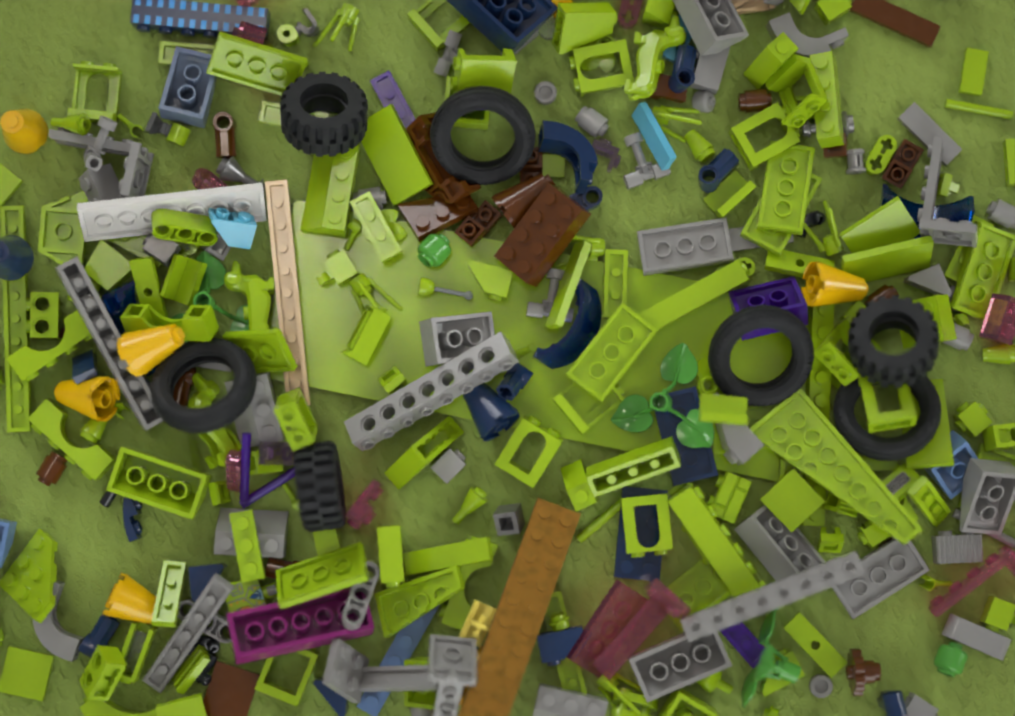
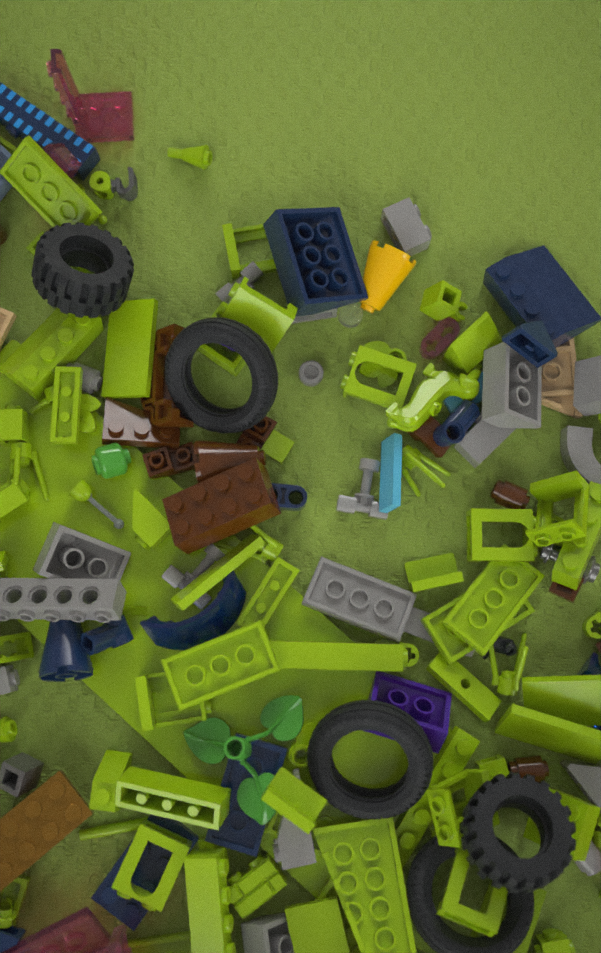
camera: 30 degrees right, 5 degrees down
lime plant [313,3,361,52] -> none
tile [370,70,415,129] -> none
lime panel [494,415,563,488] -> none
dark blue arch [538,120,598,194] -> none
lime slope [552,2,617,54] -> none
light grey brick [575,106,609,138] -> none
bracket [592,138,622,173] -> none
lime cone [684,129,716,163] -> none
light grey piece [692,90,716,113] -> none
dark blue piece [698,148,739,193] -> none
lime slope [743,32,799,90] -> none
yellow cone [801,261,868,307] -> none
light grey bush [846,148,867,174] -> none

